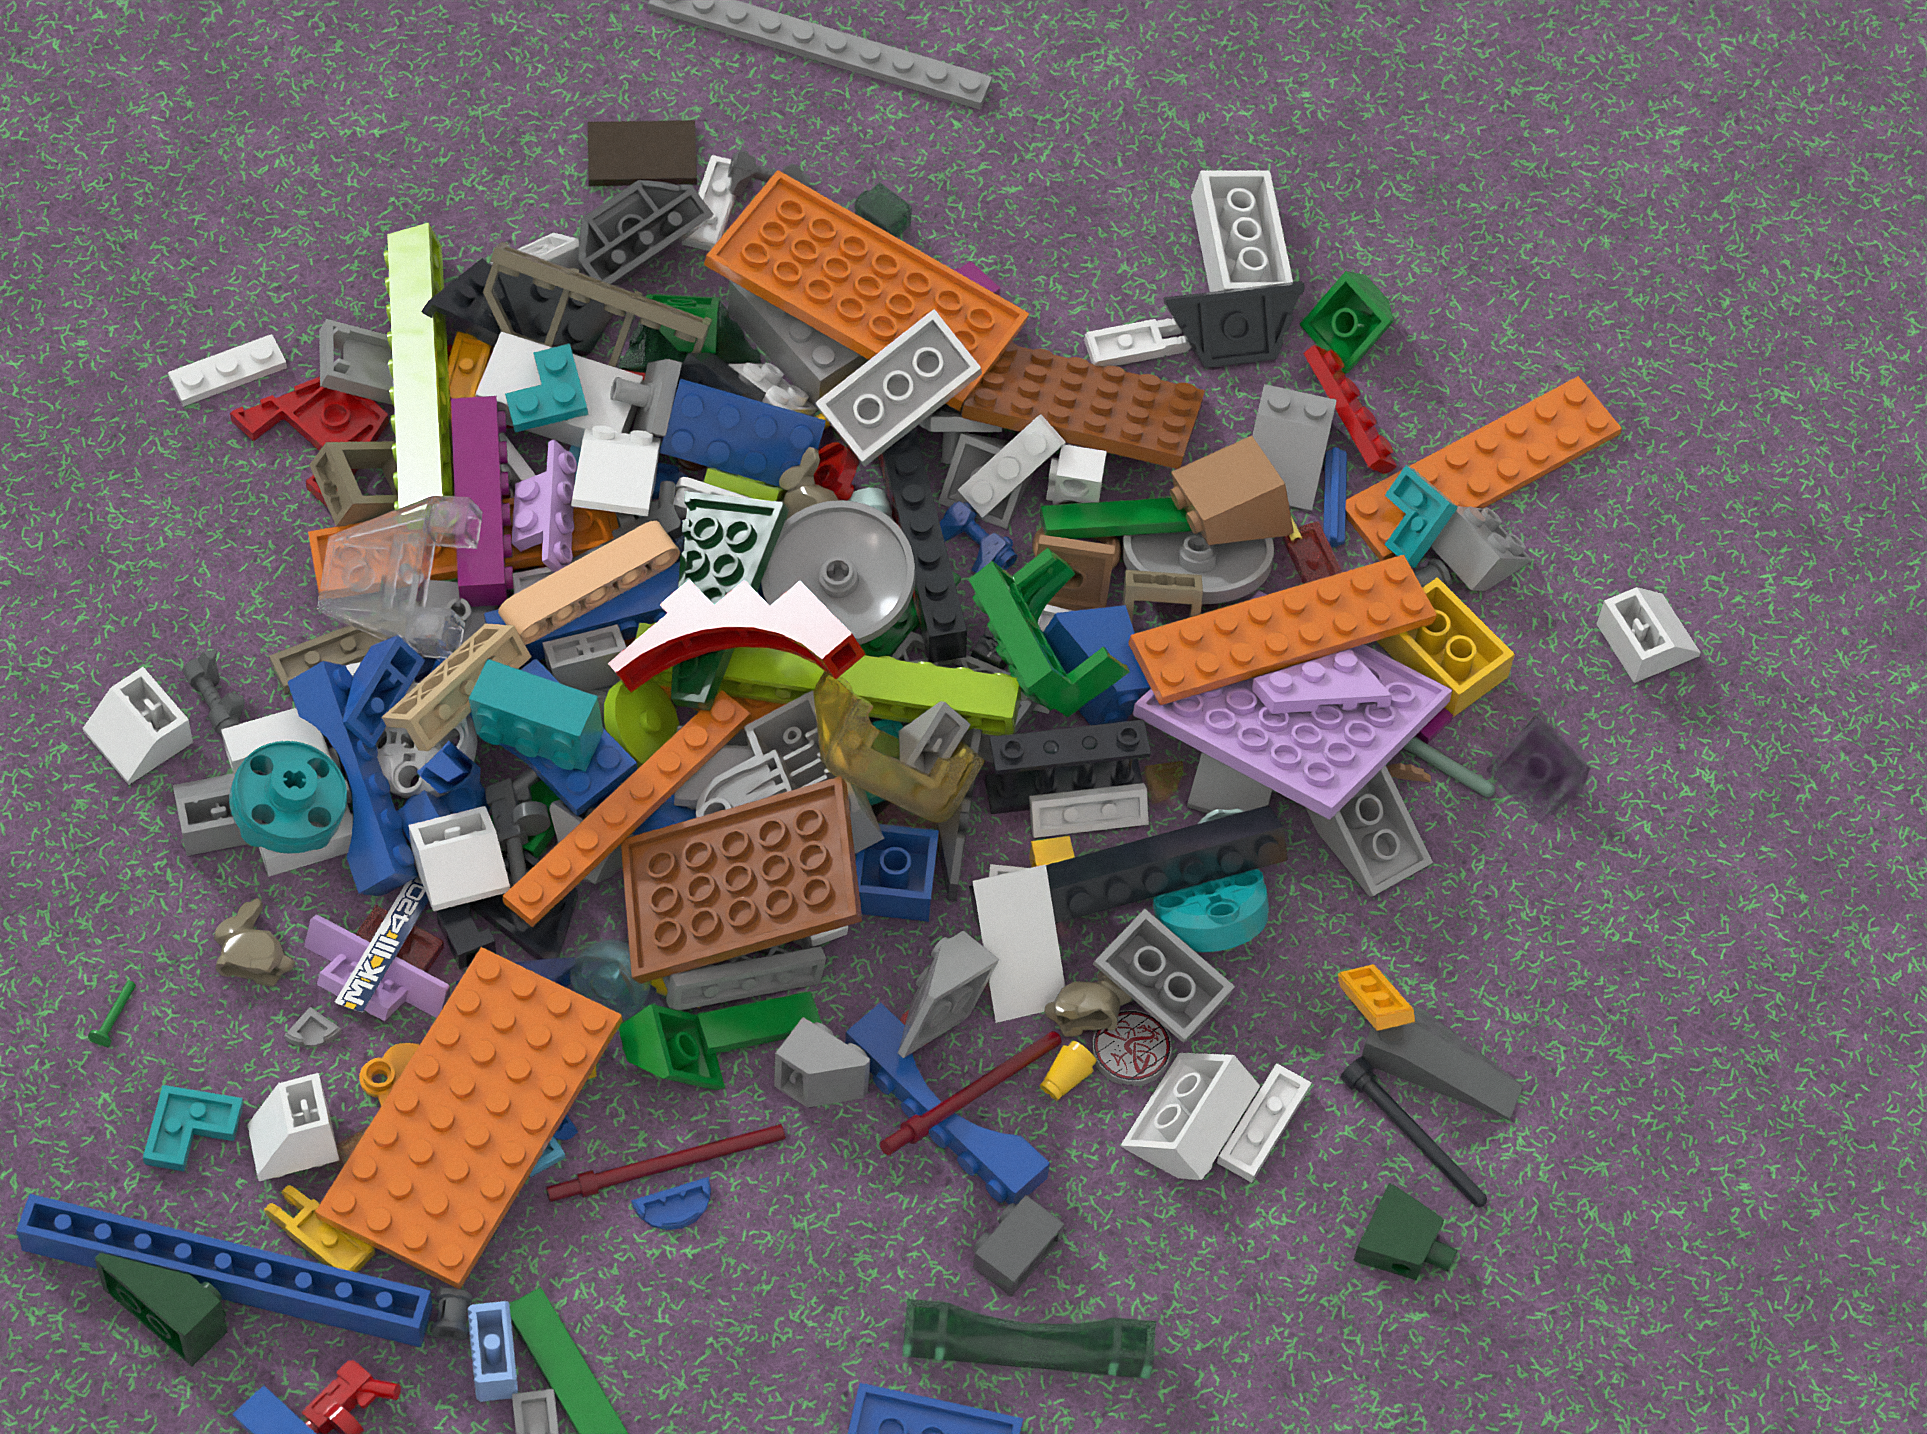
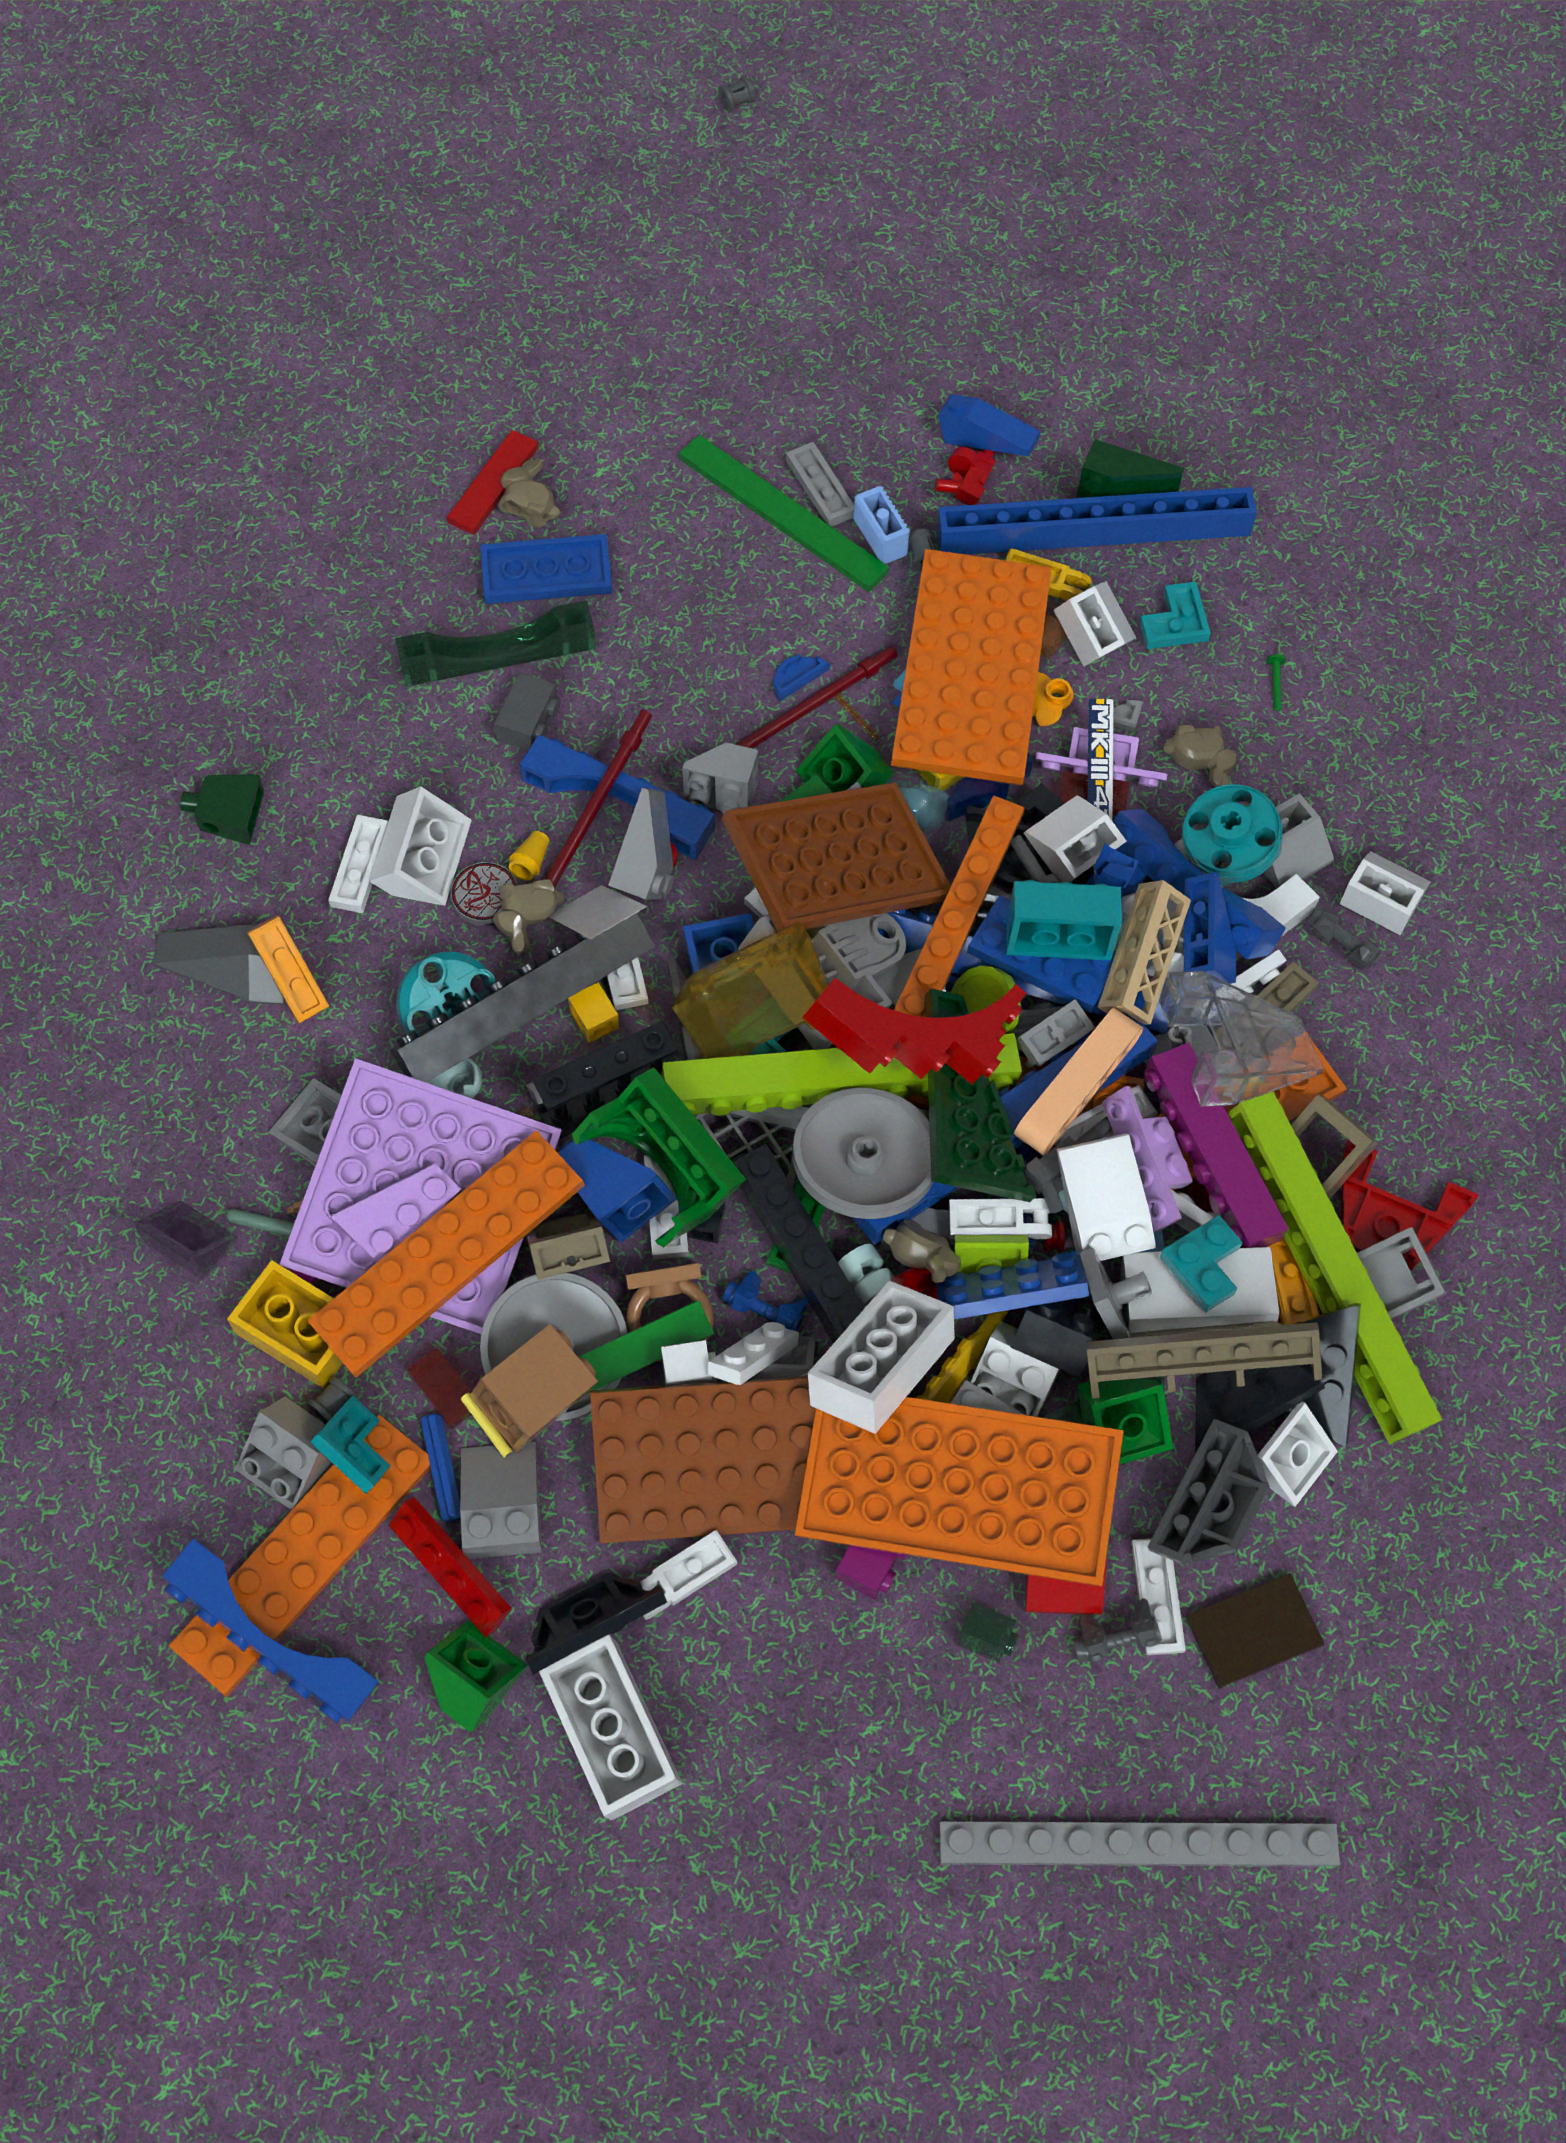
camera: 165 degrees right, 5 degrees up
white plate [168,334,287,406] -> none
light grey slope [899,701,971,789] -> none
light grey slope [1093,909,1235,1043] -> none
black piece [1340,1056,1487,1207] -> none
white slope [1597,587,1701,683] -> none
none -> blue arch [162,1538,379,1723]
none -> clear orange piece [835,694,881,741]

